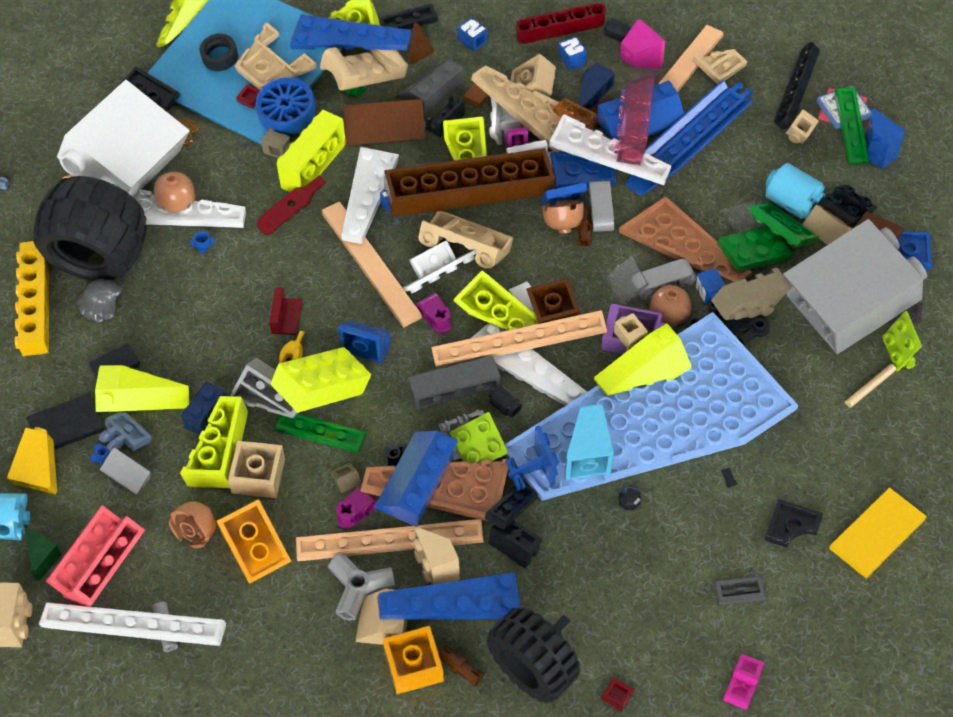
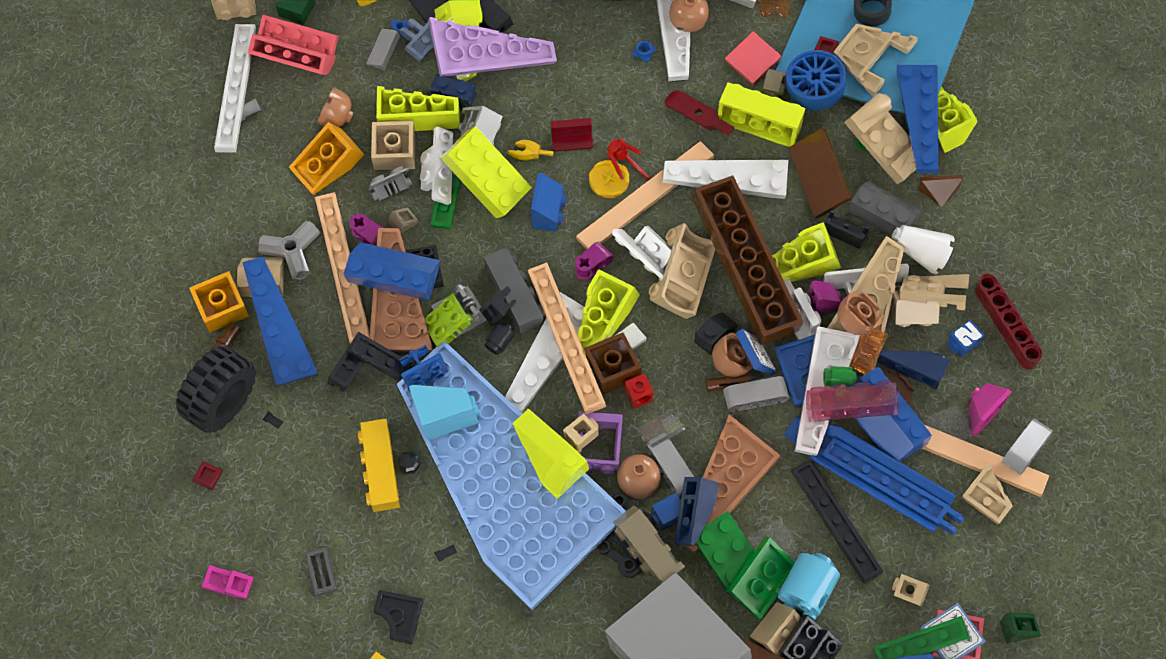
camera: 80 degrees right, 10 degrees up
black plate [379,3,438,30] -> none
tan slope [412,528,460,585] -> none
blue brick [458,17,488,51] -> none
black brick [604,18,631,42] -> none
black beam [774,42,820,130] -> none
none -> yellow brick [358,418,400,512]
none -> light grey hinge [368,166,412,201]
none -> white bracket [420,126,453,205]
none -> lavender wing [429,17,557,77]
none -> black hinge [479,286,516,326]
none -> yellow tile [589,160,629,198]
none -> red plant [606,138,650,180]
none -> red brick [624,374,654,409]
none -> dark blue slope [674,477,719,546]
none -> black slope [694,312,738,355]
none -> coral tile [725,31,782,86]
none -> black tile [791,460,883,584]
none -> green brick [823,366,856,389]
none -> nougat cylinder [837,291,882,335]
none -> white cone [892,225,954,274]
none -> tan wing [900,274,969,310]
none -> dark green slope [1000,612,1041,644]
none -> beam [1001,418,1053,475]

